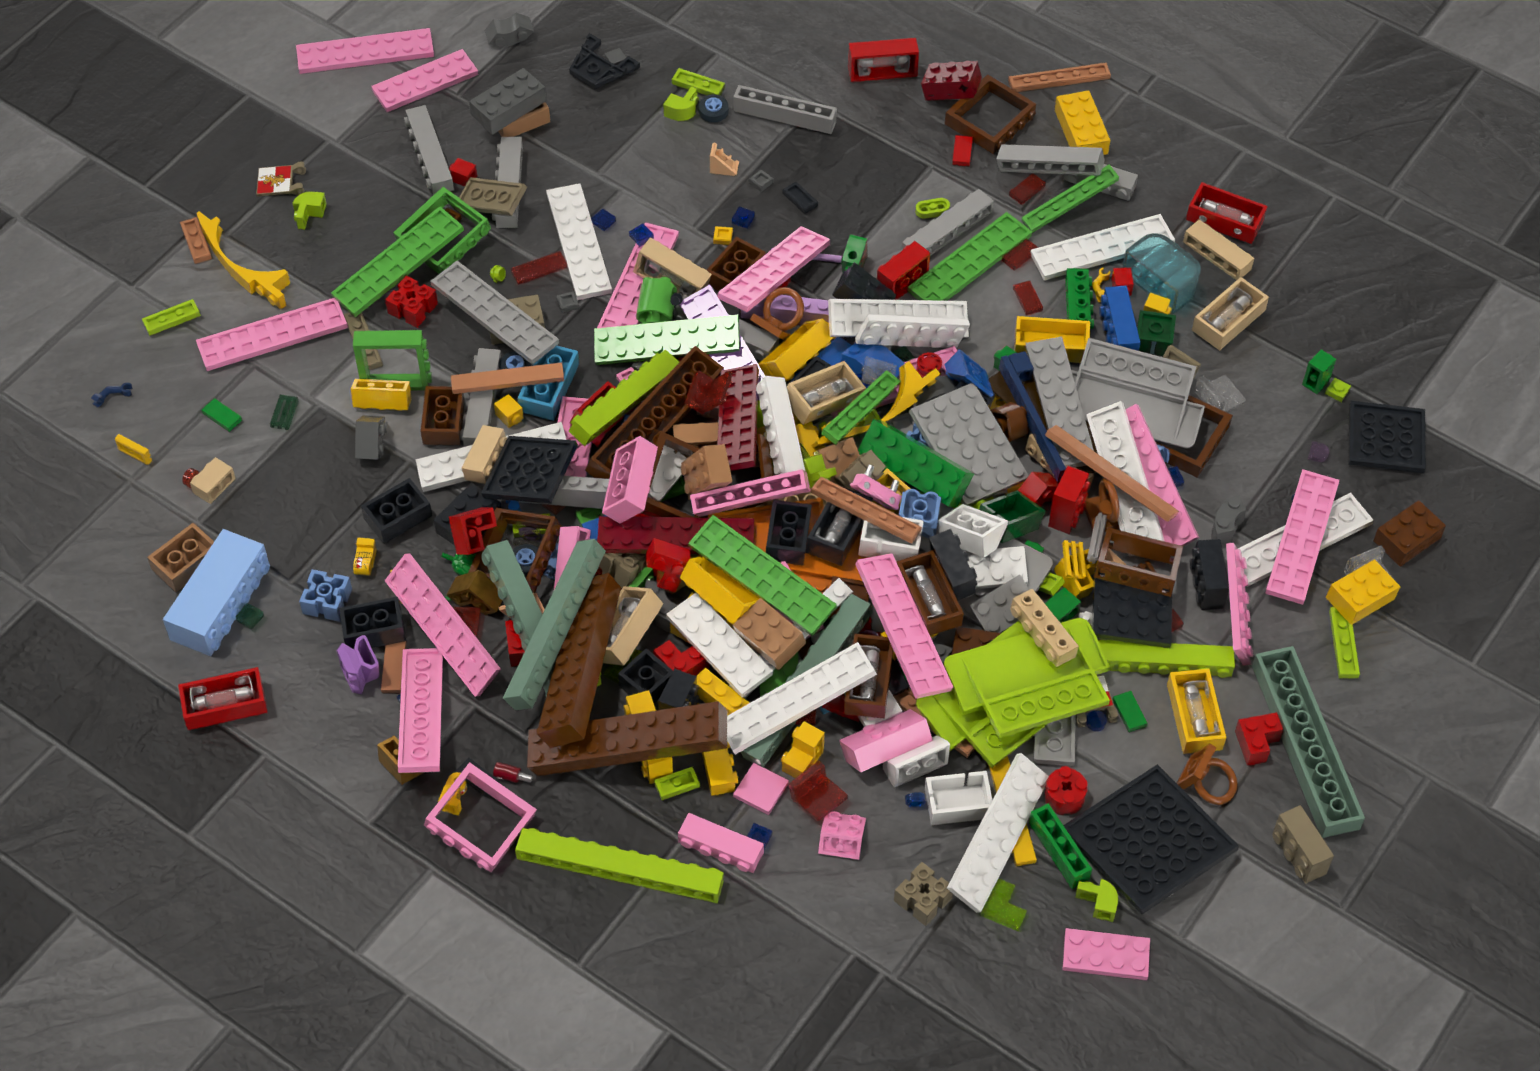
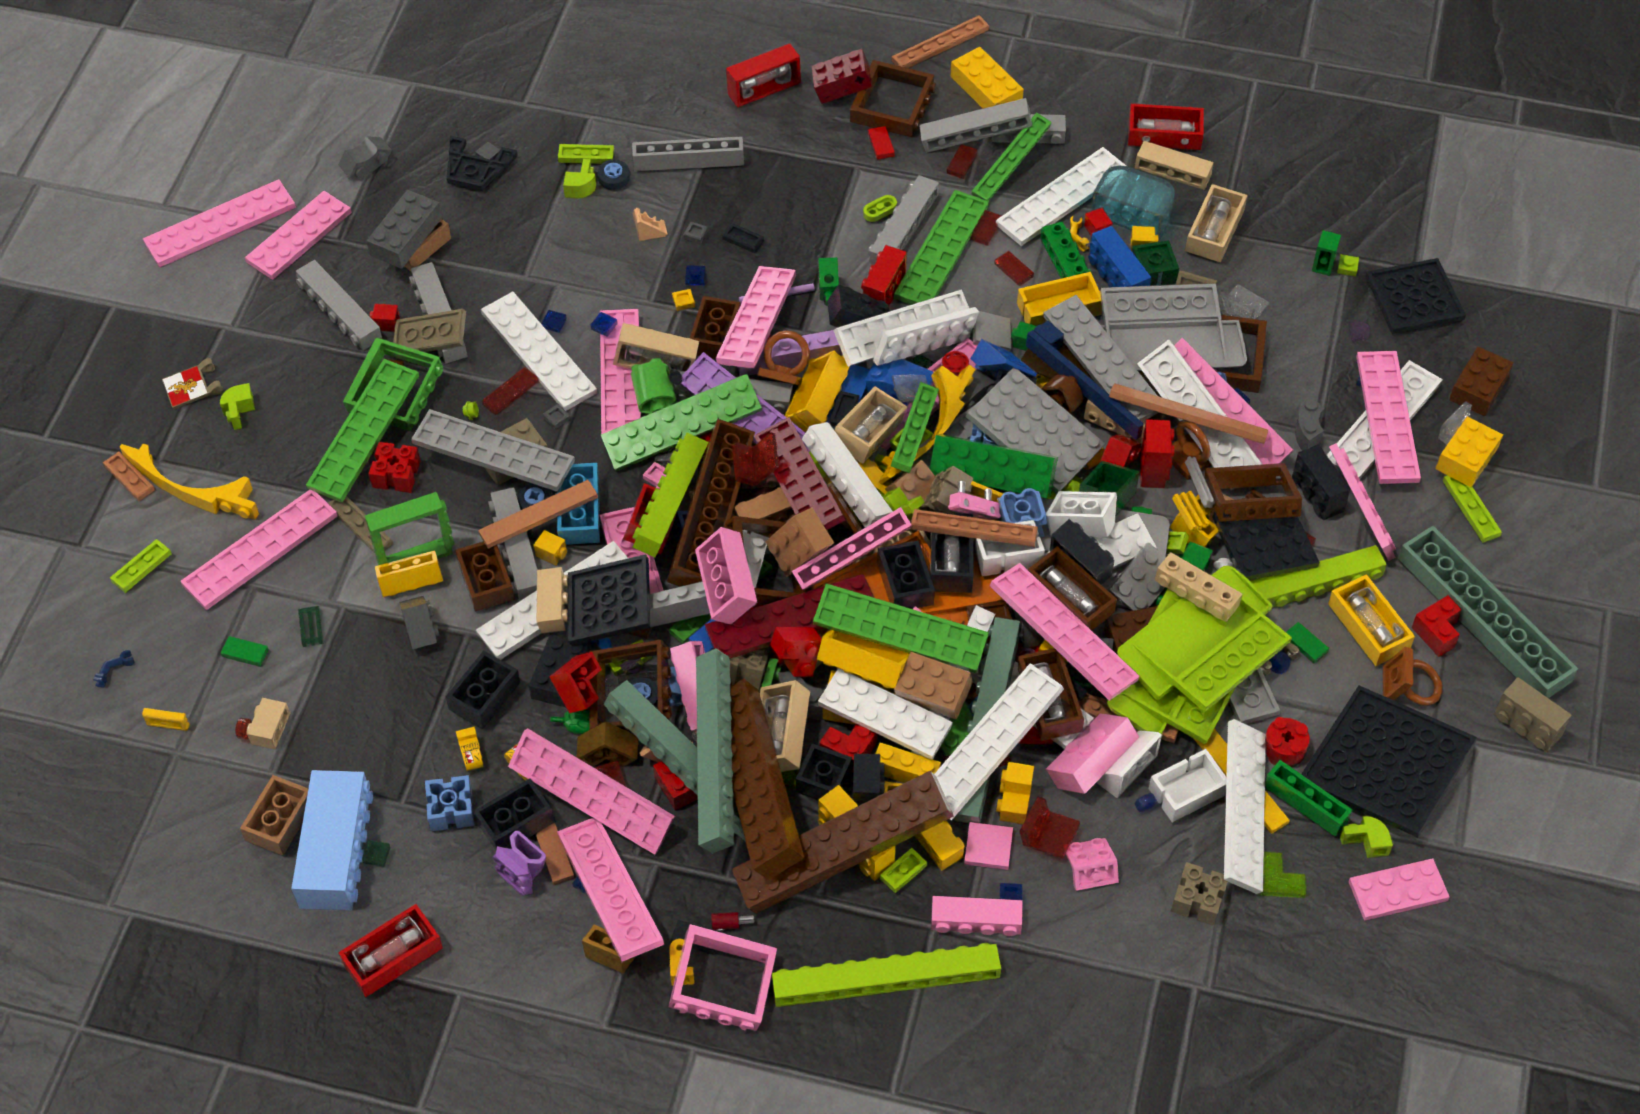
camera: 20 degrees left, 0 degrees up
none -> light grey tile [973,311,1011,351]

